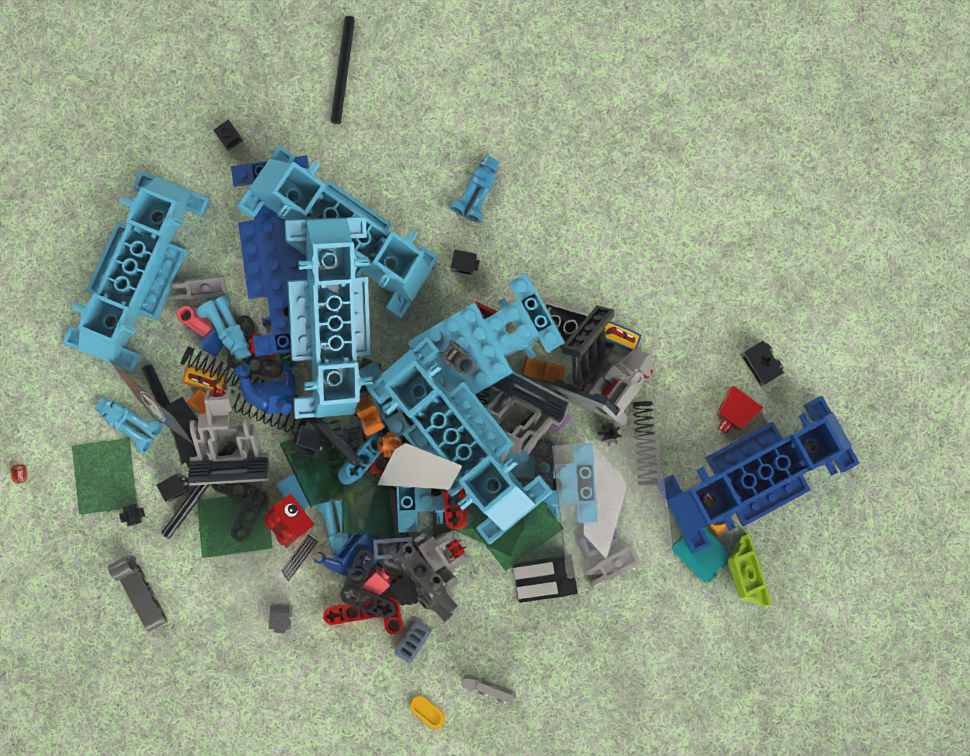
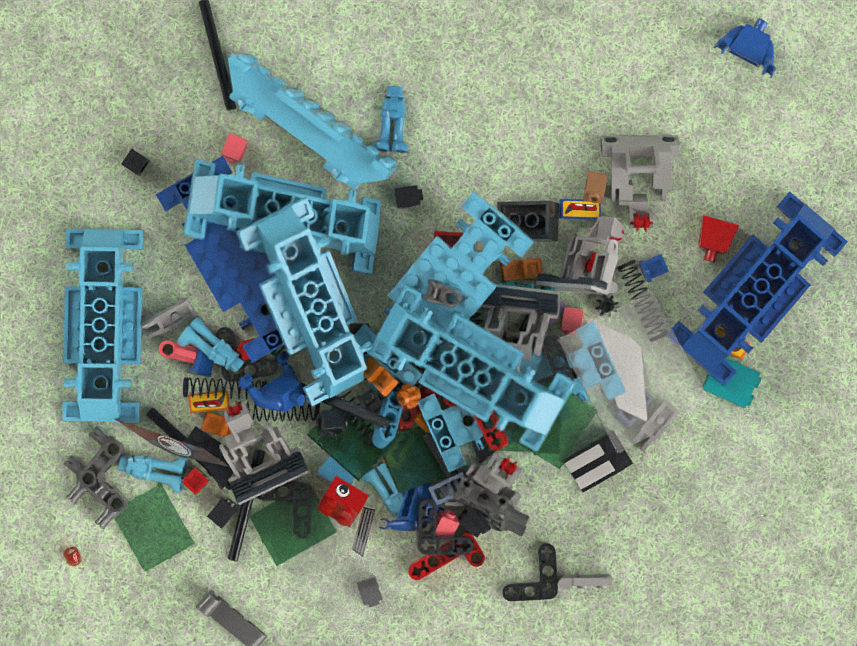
camera: 20 degrees left, 5 degrees up
black gear [119,504,145,527] -> none
white sticker [377,443,462,489] -> none
sand blue slope [394,619,433,664] -> none
yellow tile [410,695,445,729] -> none
black fence [562,305,615,390] -> none
lime wing [727,532,772,606] -> none
black brick [740,341,784,386] -> none
none -> dark grey pin [64,426,128,530]
none -> red brick [182,467,211,495]
none -> coral brick [221,133,249,164]
none -> medium azure piece [227,53,399,190]
none -> black beam [502,543,558,601]
none -> coral brick [560,307,583,336]
none -> medium nougat brick [583,171,608,204]
none -> light grey container [601,135,680,232]
none -> blue tile [639,254,669,283]
none -> blue torso [714,18,776,78]

